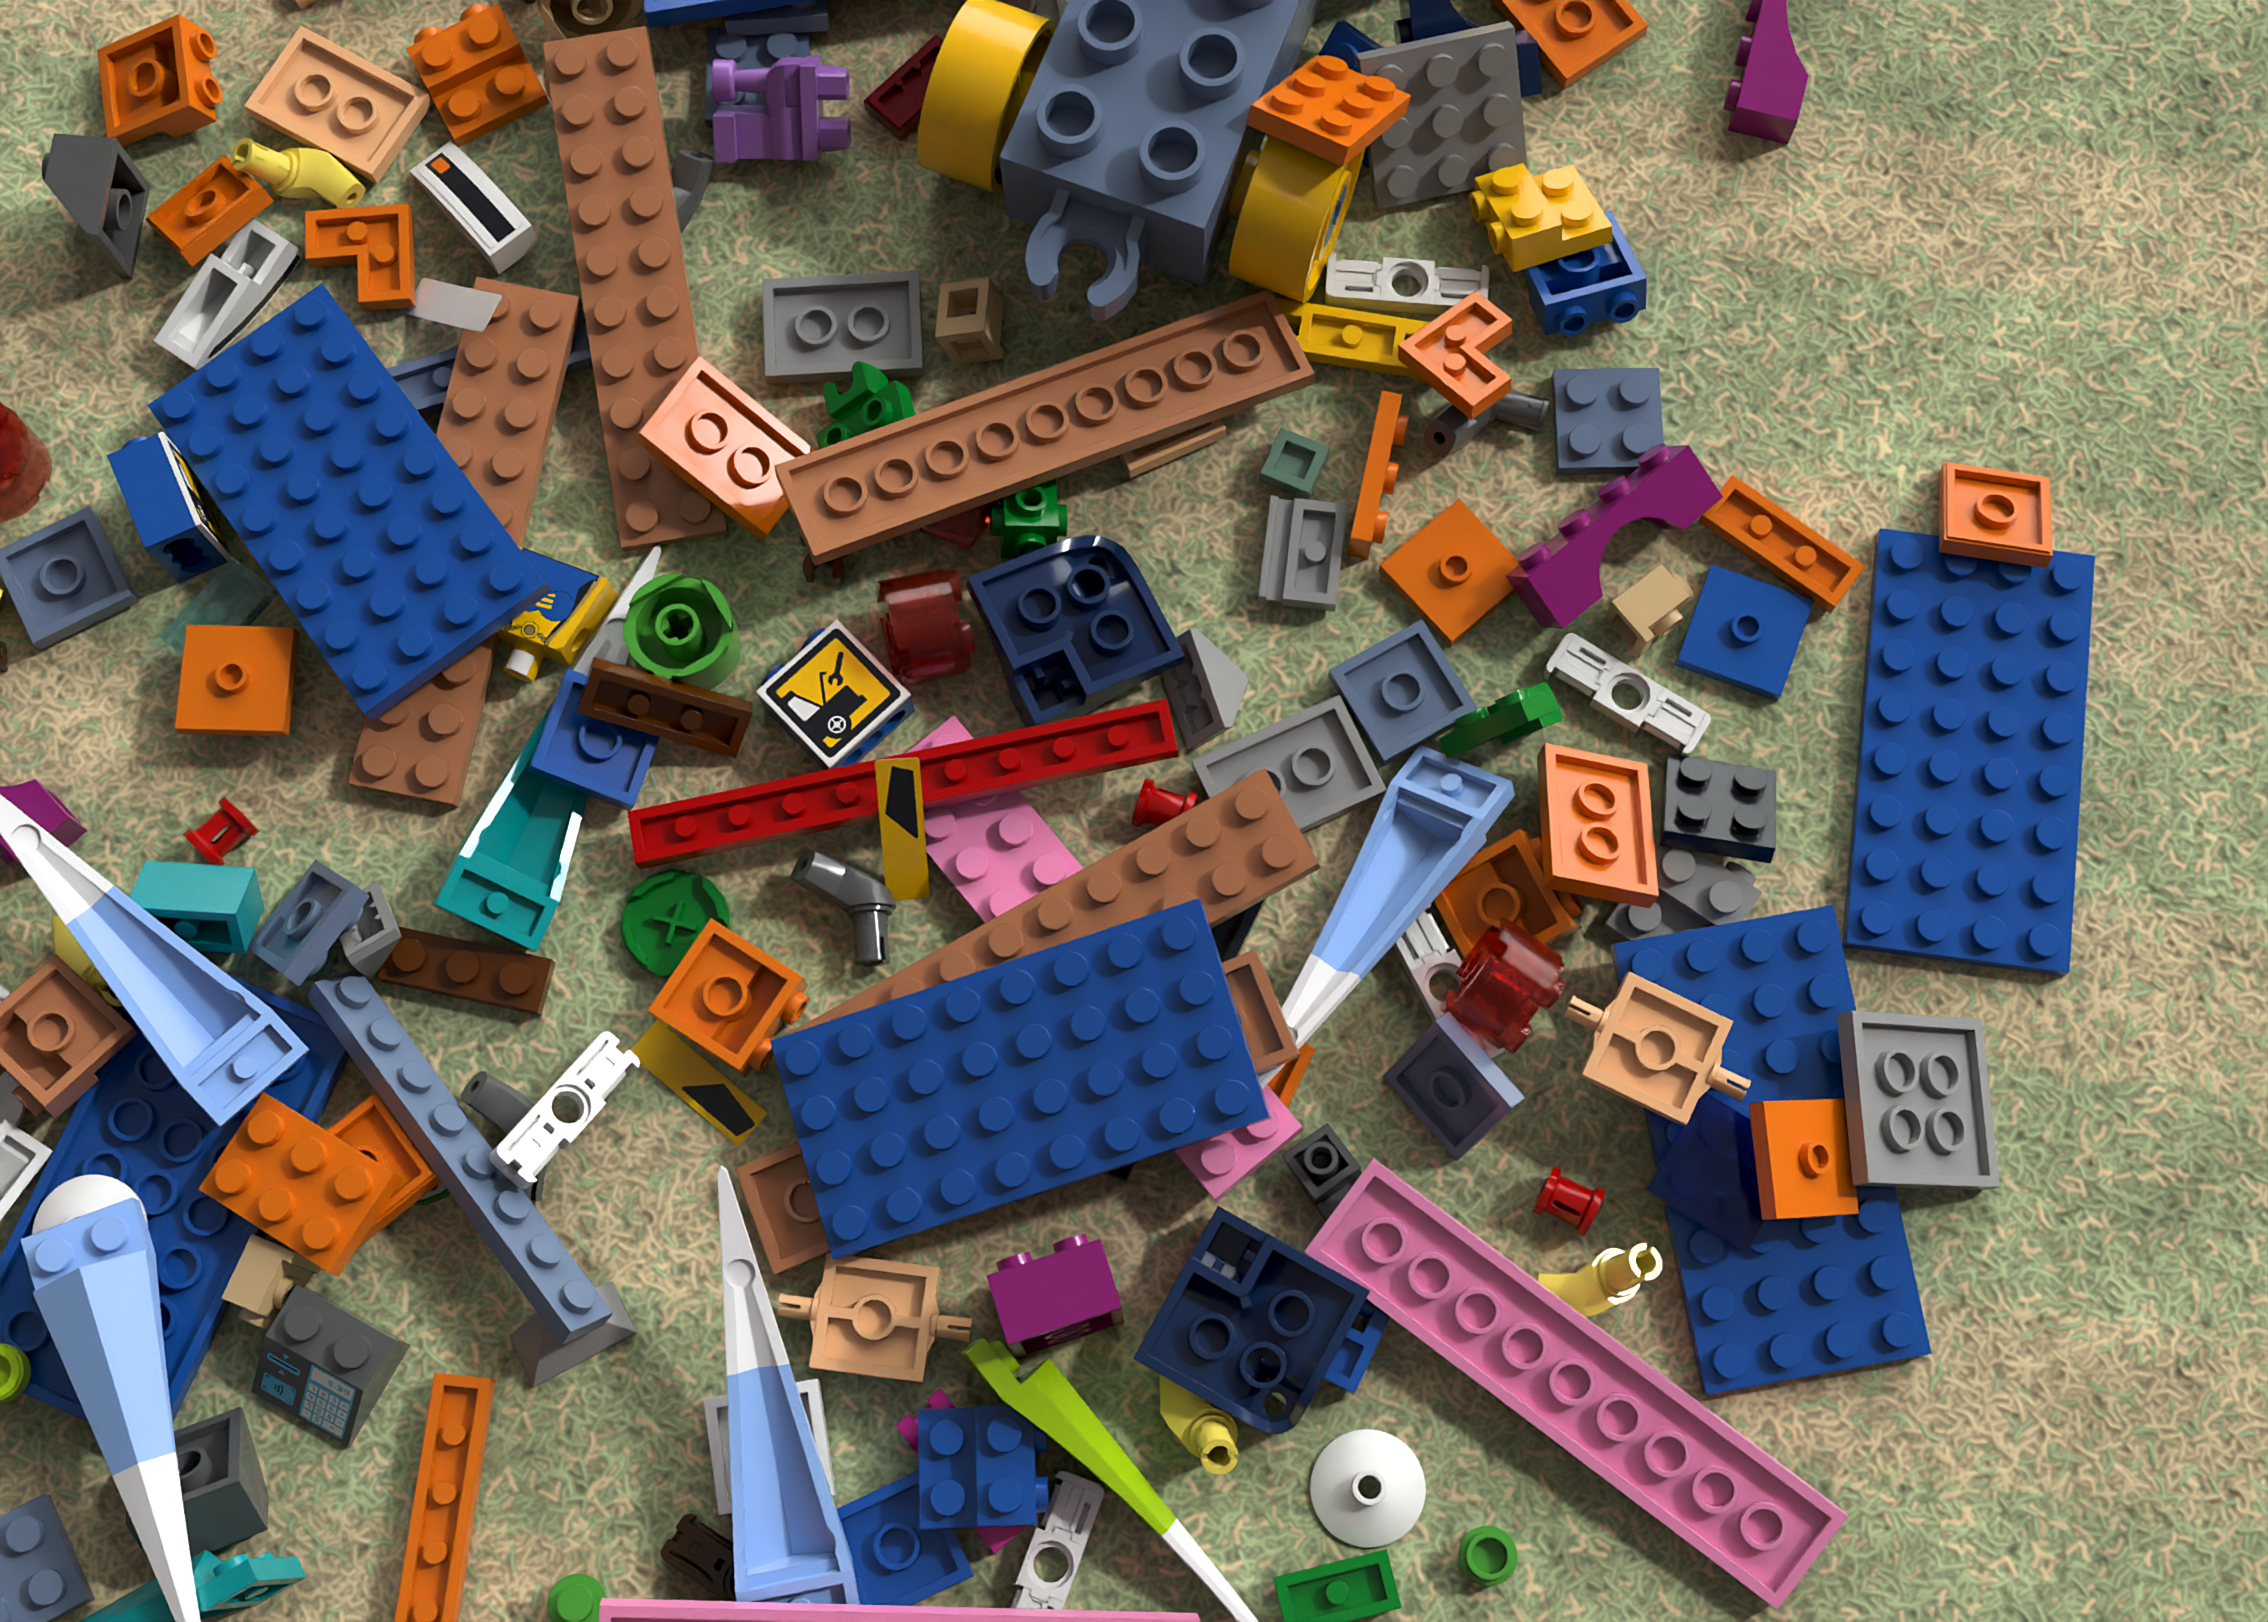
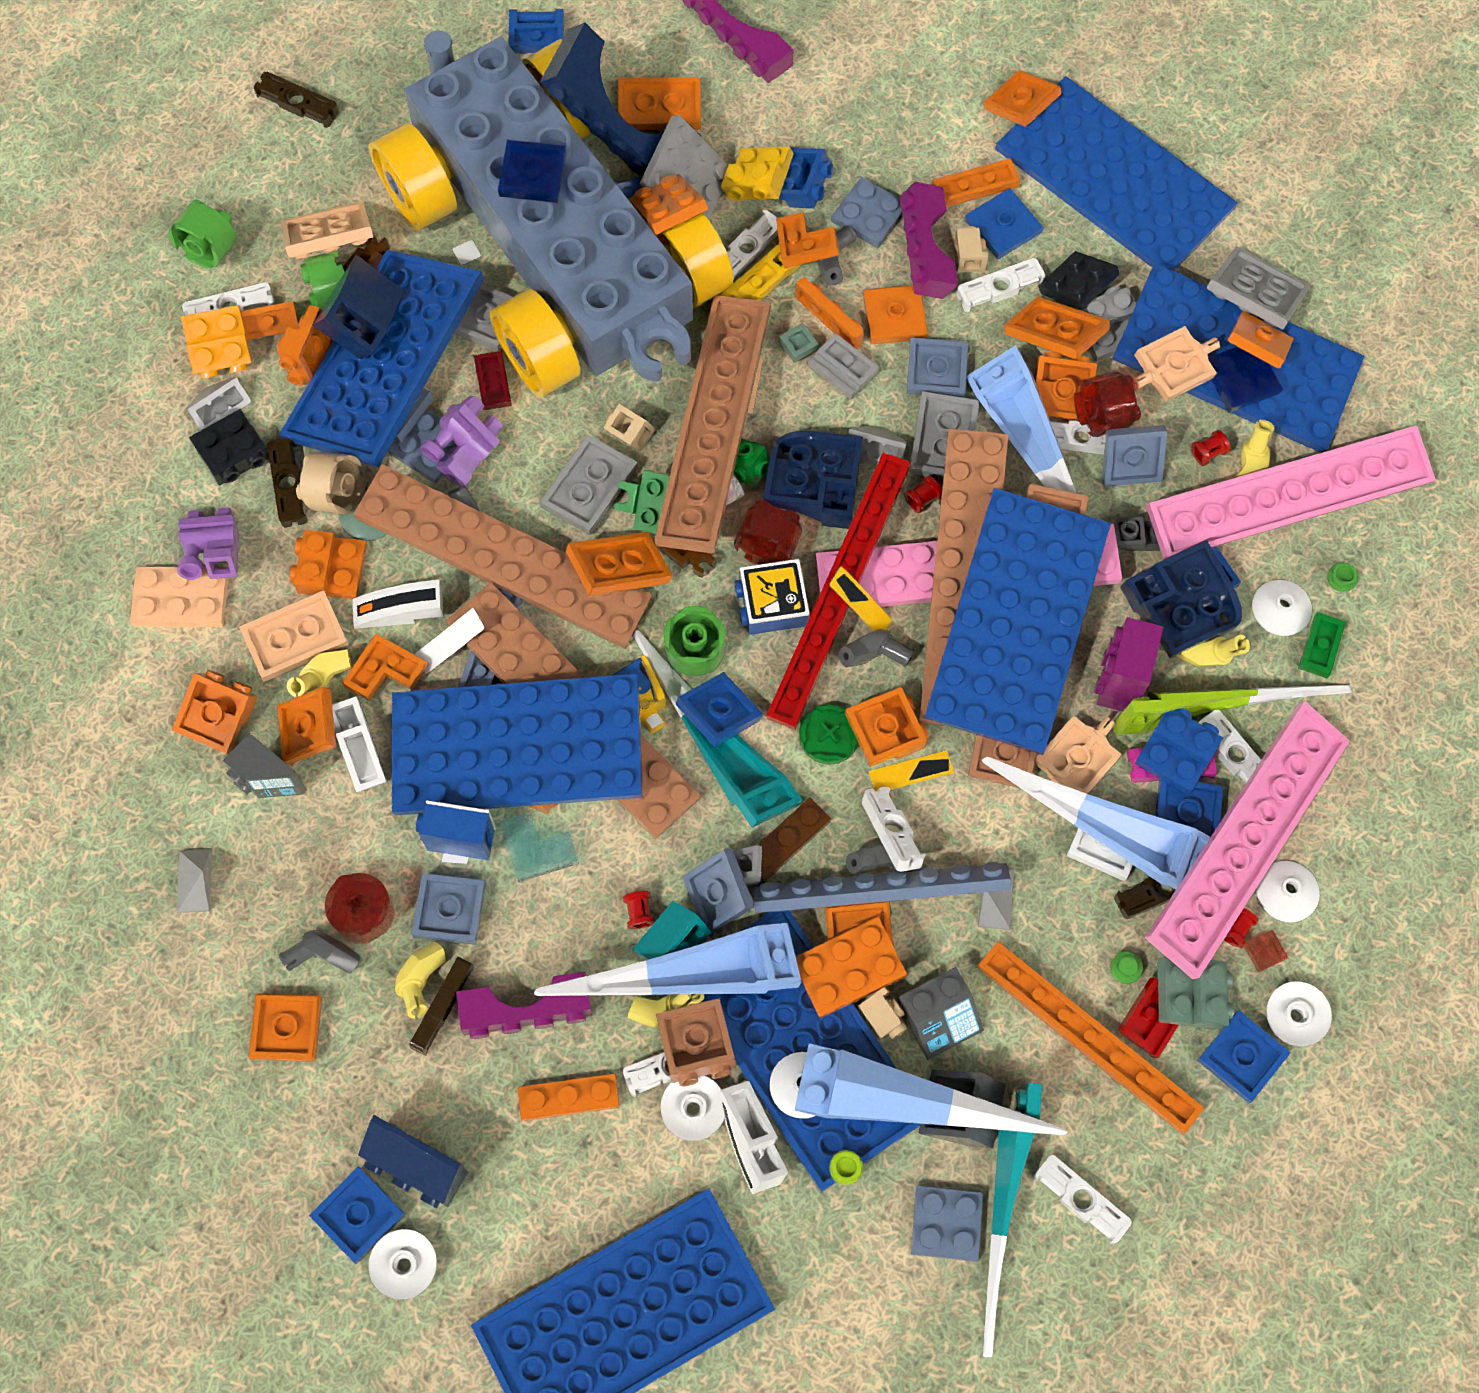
camera: 60 degrees left, 5 degrees down
orange plate [174,625,300,737] -> none
reddish brown plate [577,657,753,758] -> none
green plate [1439,682,1562,759] -> none

